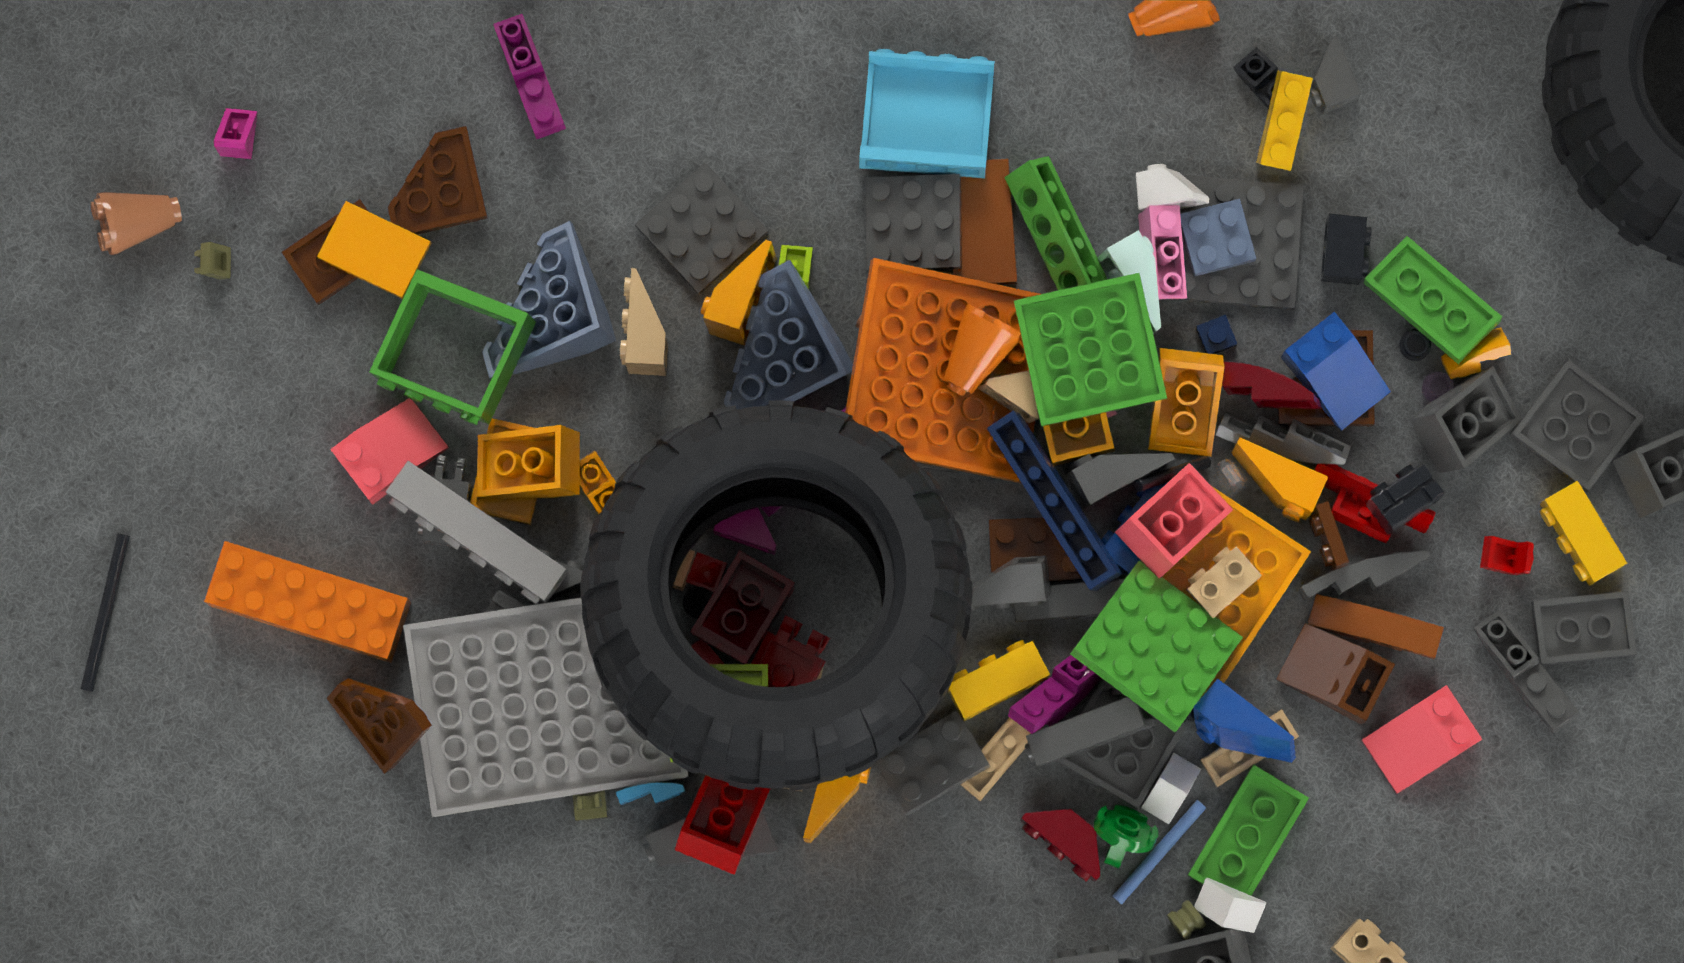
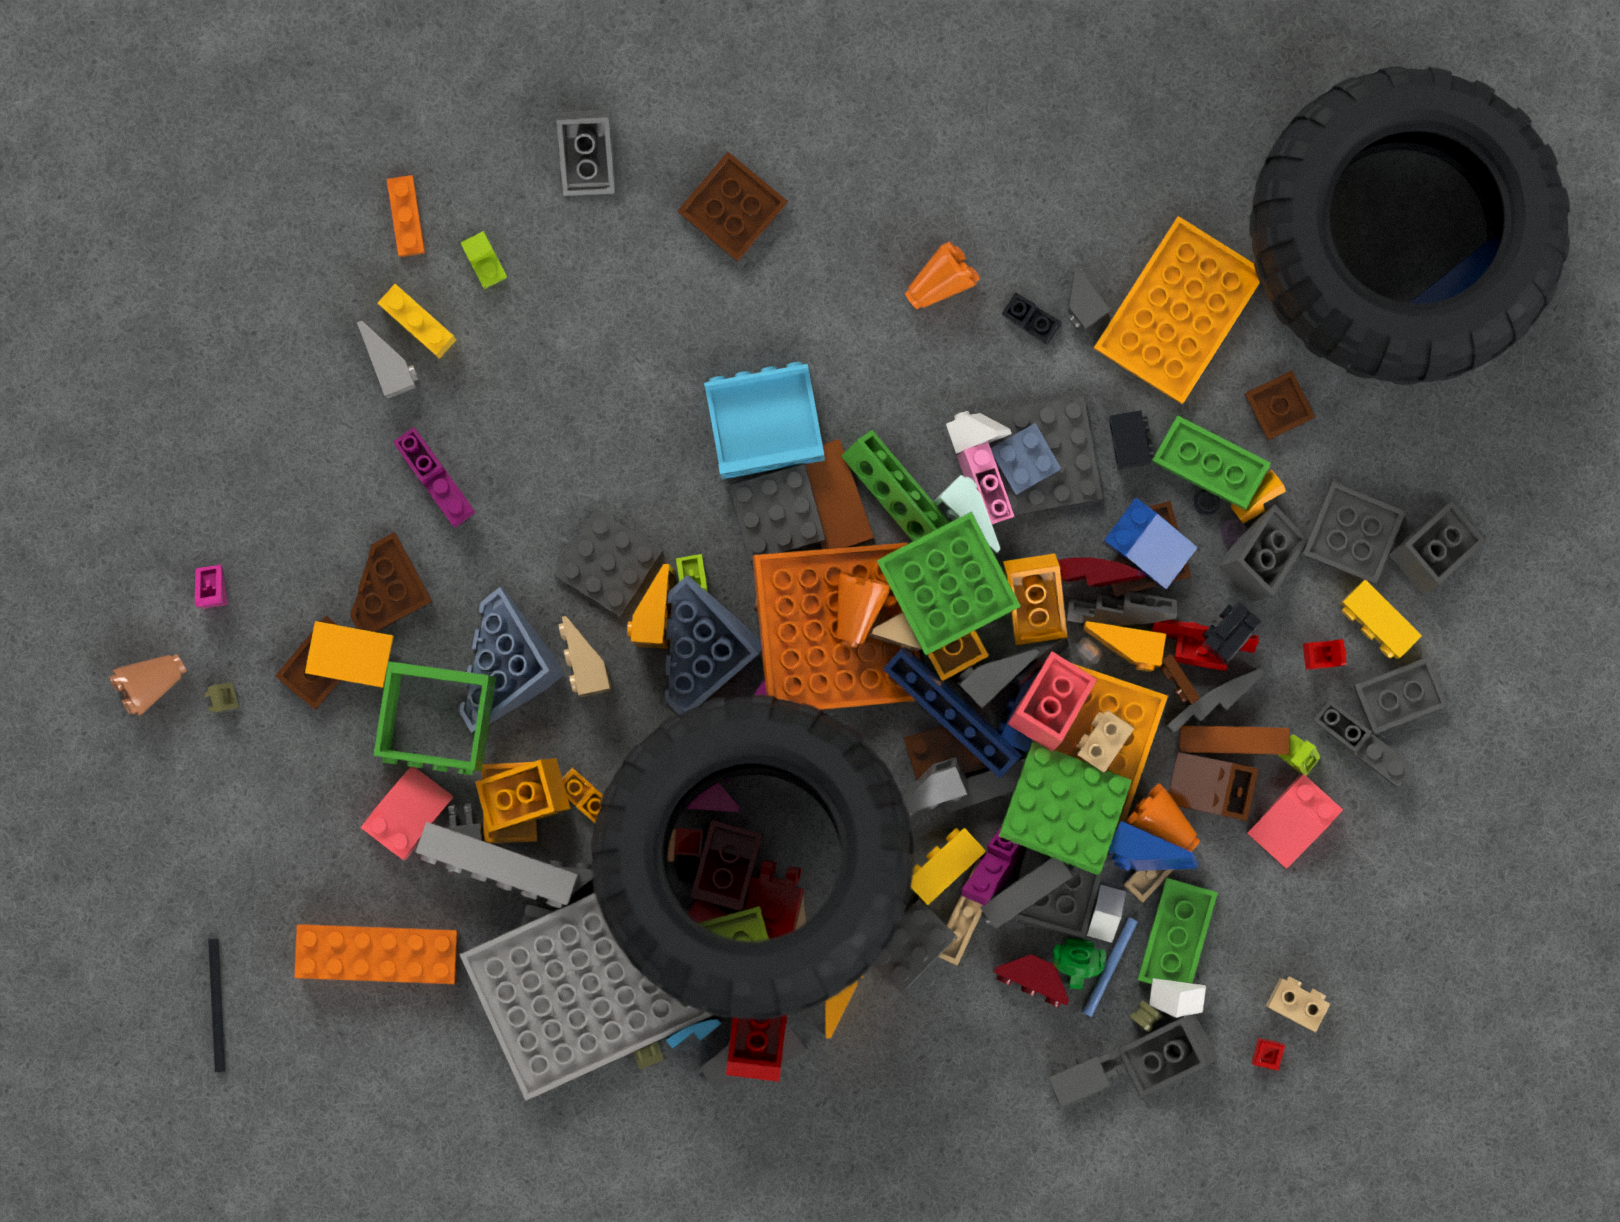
camera: 10 degrees left, 5 degrees up
reddish brown plate [327,678,432,774] -> none
dark blue plate [1196,315,1237,354] -> none
yellow brick [1256,70,1313,171] -> none
none -> light orange plate [1093,216,1260,405]
none -> orange cone [1124,783,1200,852]
none -> reddish brown plate [1244,371,1315,441]
none -> lime slope [1278,735,1321,776]

